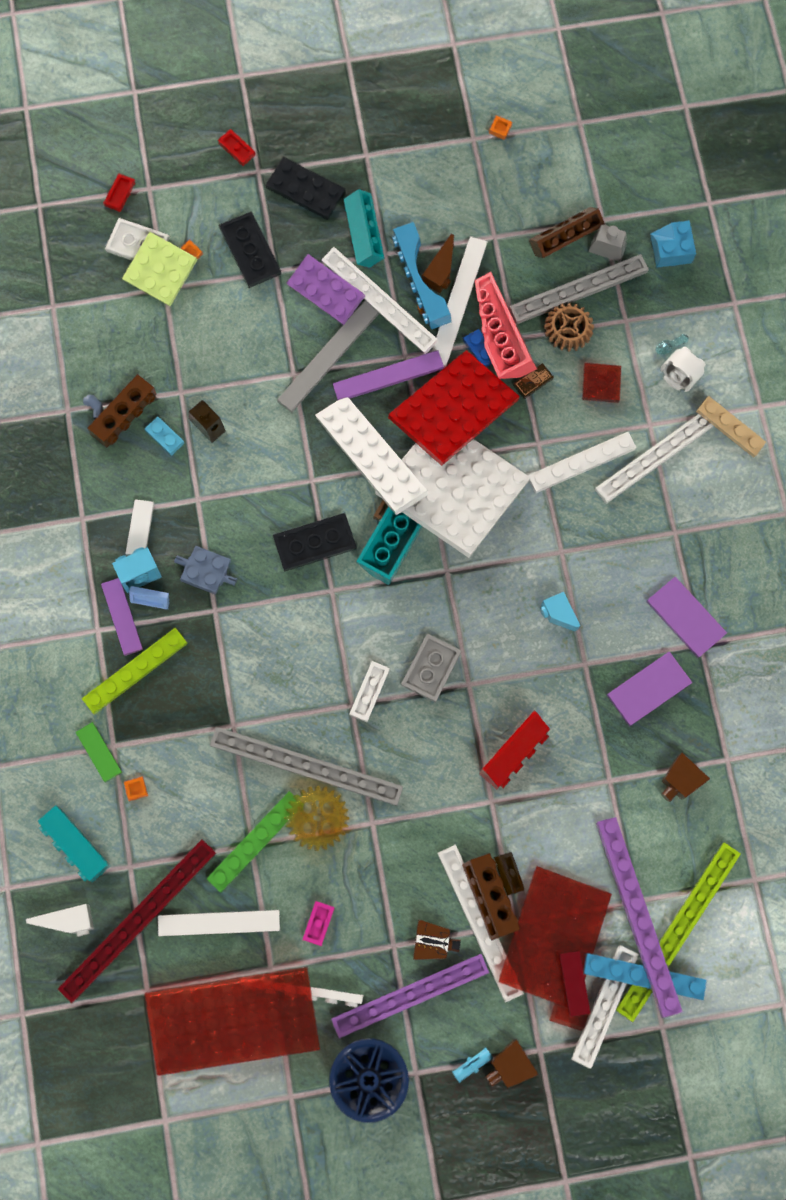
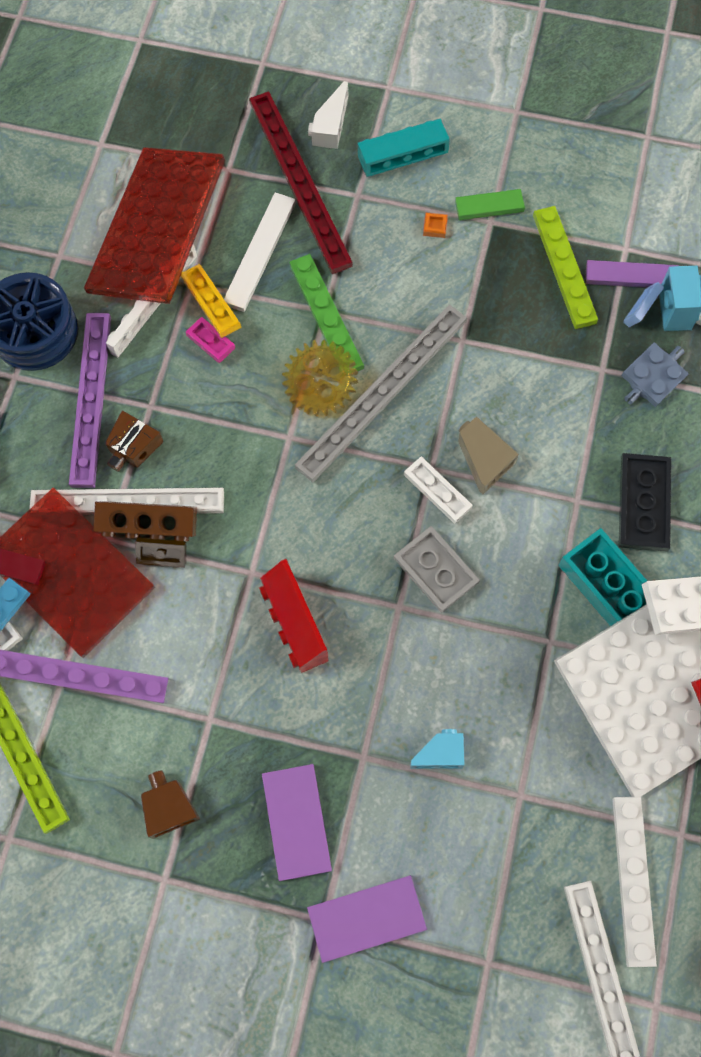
camera: 120 degrees right, 5 degrees down
none -> yellow tile [180,264,242,338]
none -> dark tan slope [458,416,519,494]

